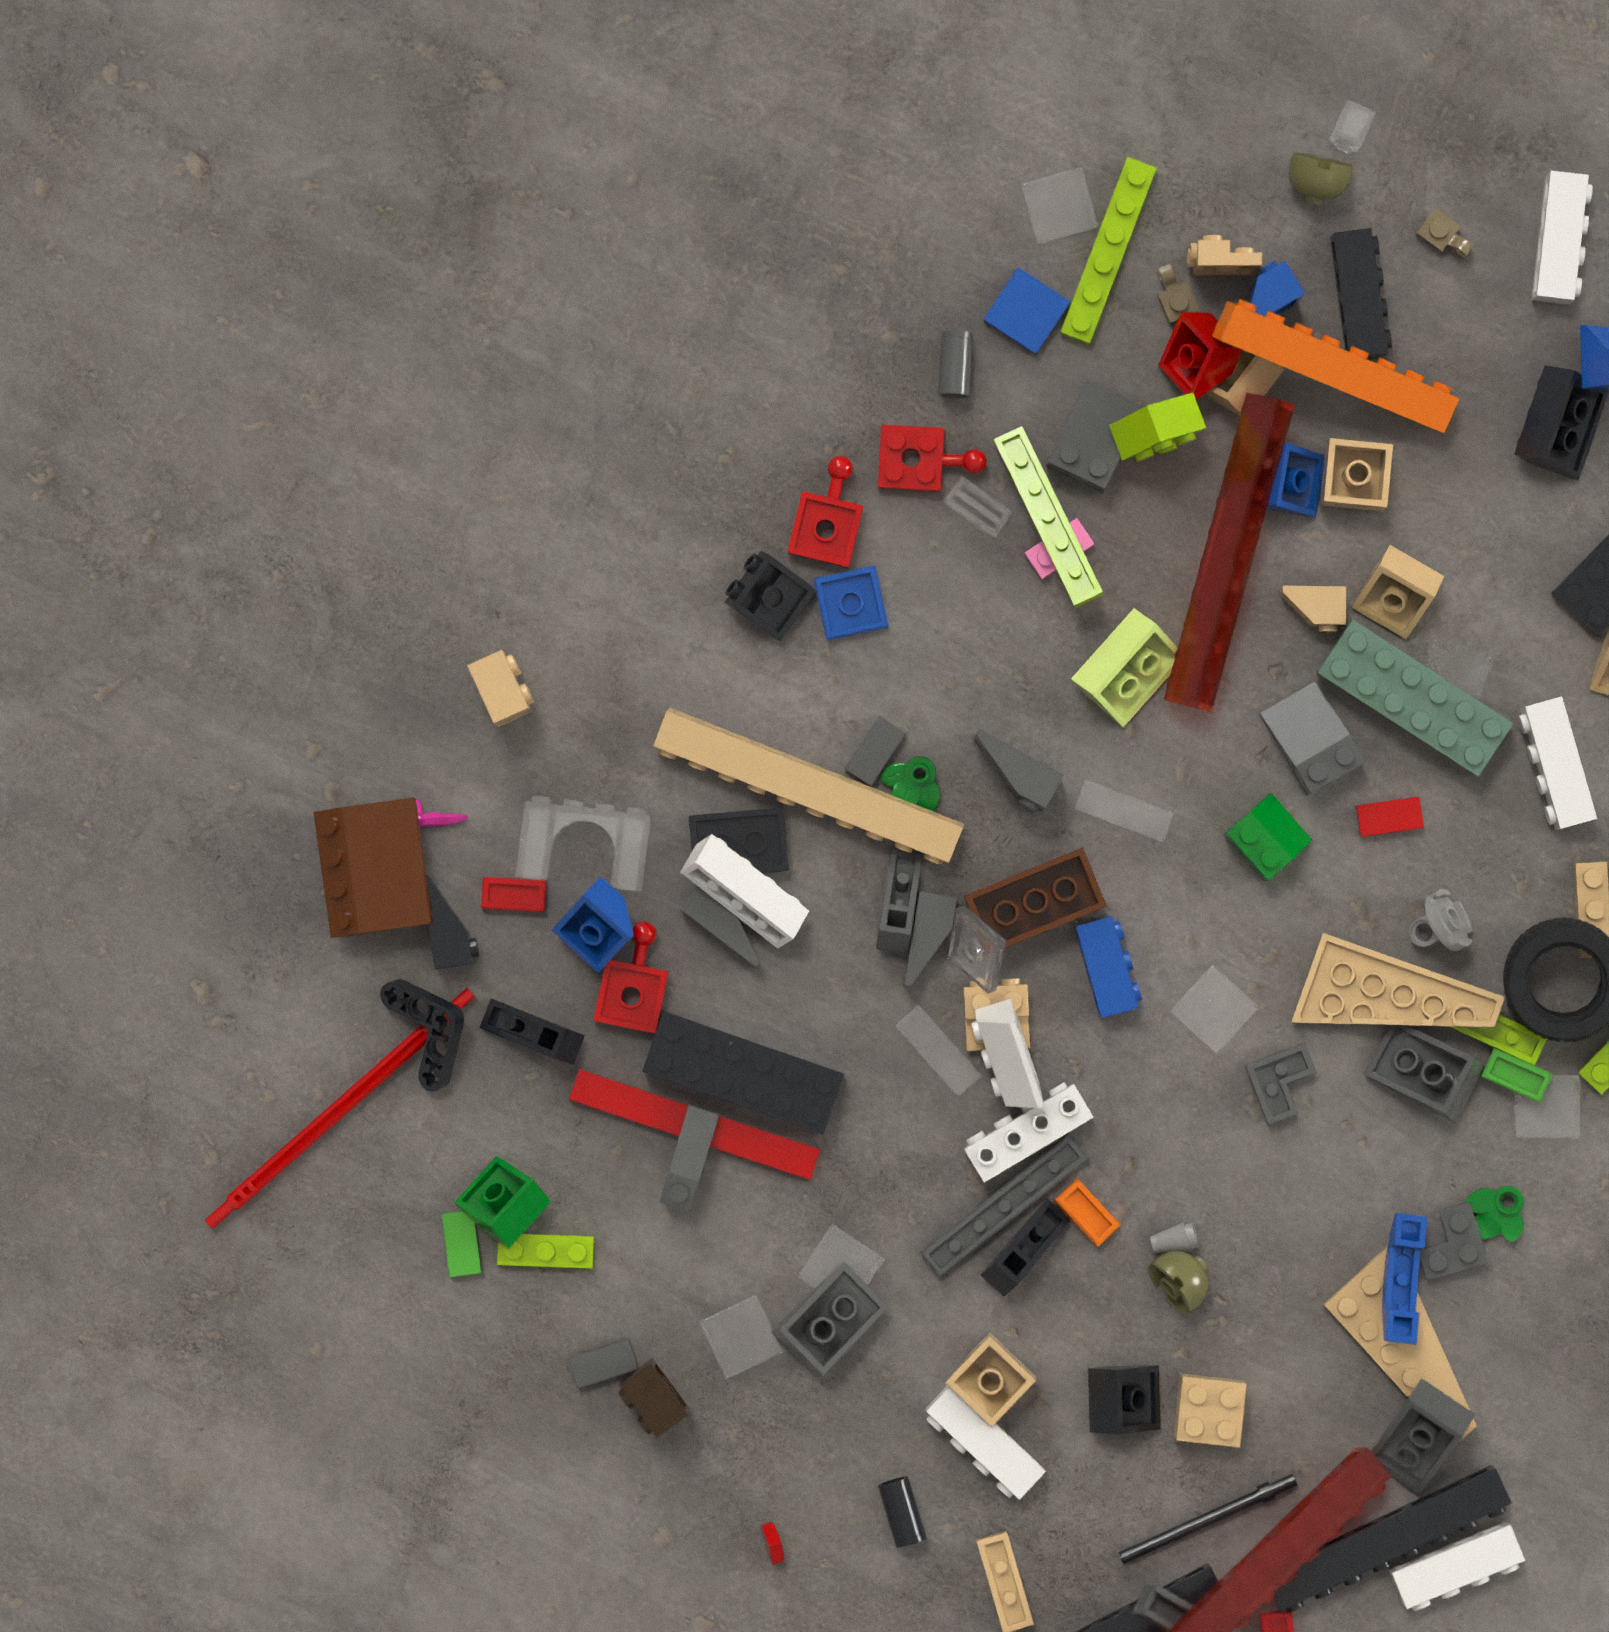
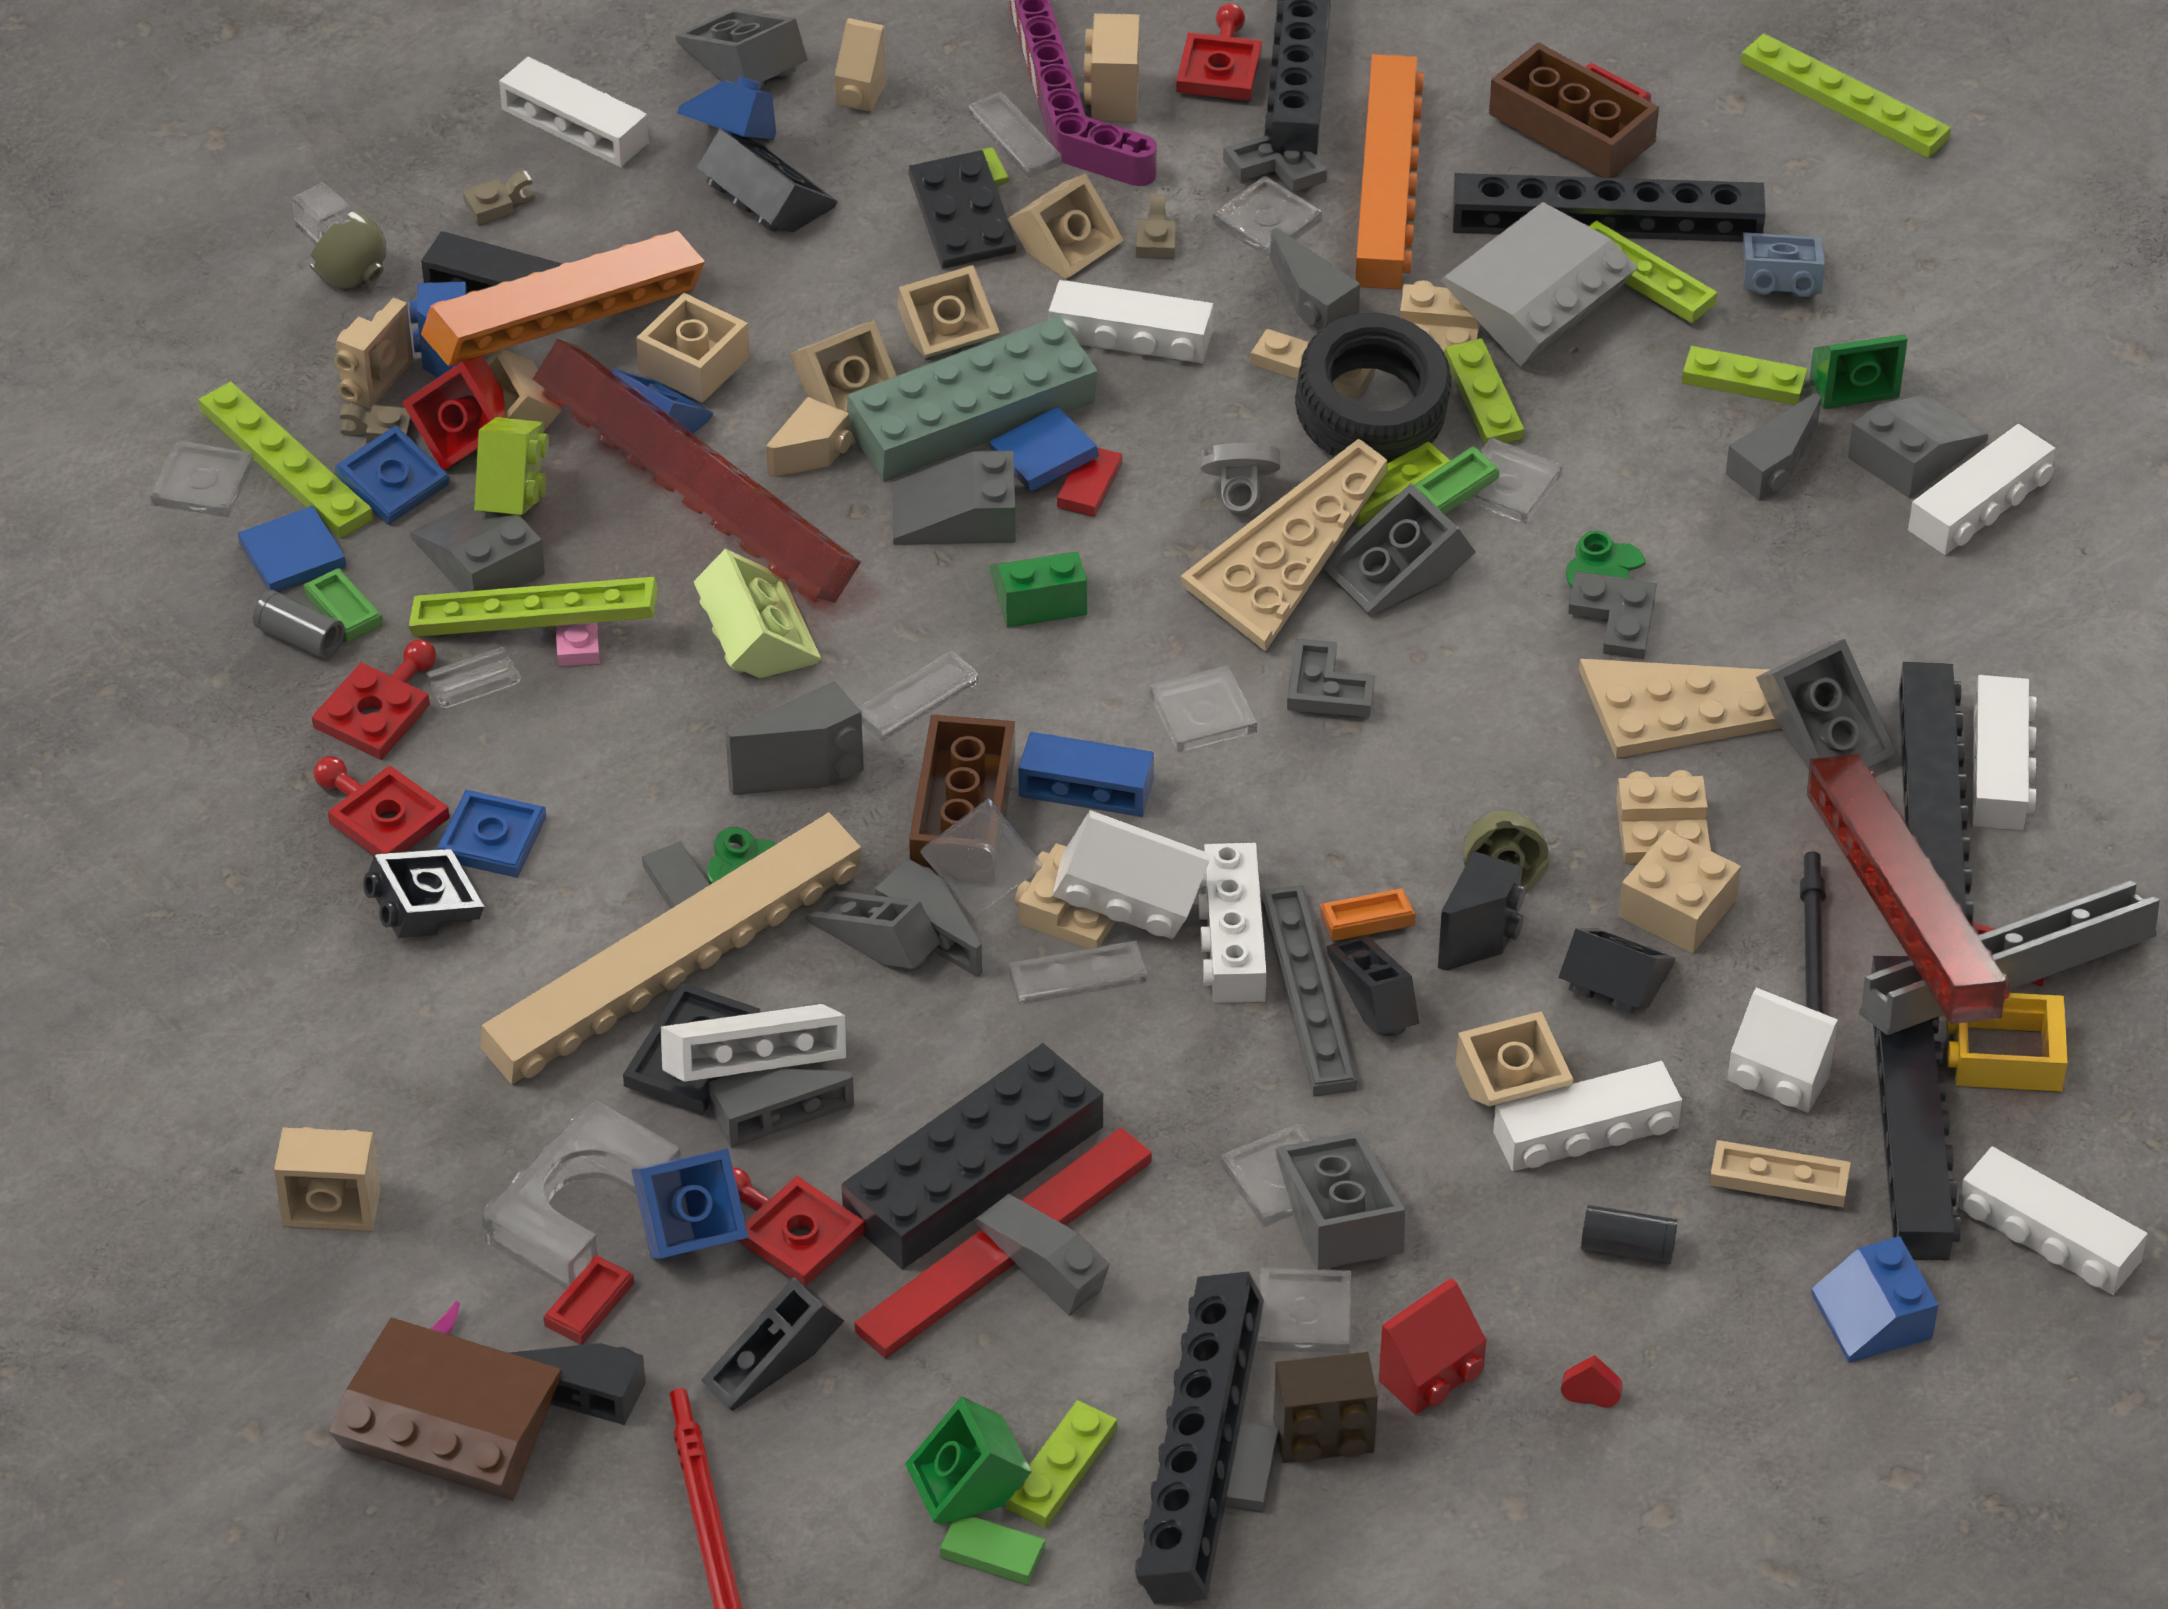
camera: 60 degrees left, 40 degrees down
black beam [380,979,464,1092] -> none
light grey cone [1150,1221,1199,1254] -> none
blue slope [1382,1213,1427,1345] -> none
none -> bright green tile [304,568,383,643]
none -> blue tile [334,425,450,525]
none -> tan slope [898,265,1000,358]
none -> blue tile [989,406,1099,492]
none -> black brick [1135,1271,1264,1604]
none -> red slope [1379,1278,1486,1415]
none -> black slope [1438,851,1526,971]
none -> tan plate [1616,770,1711,864]
none -> white slope [1727,988,1838,1113]

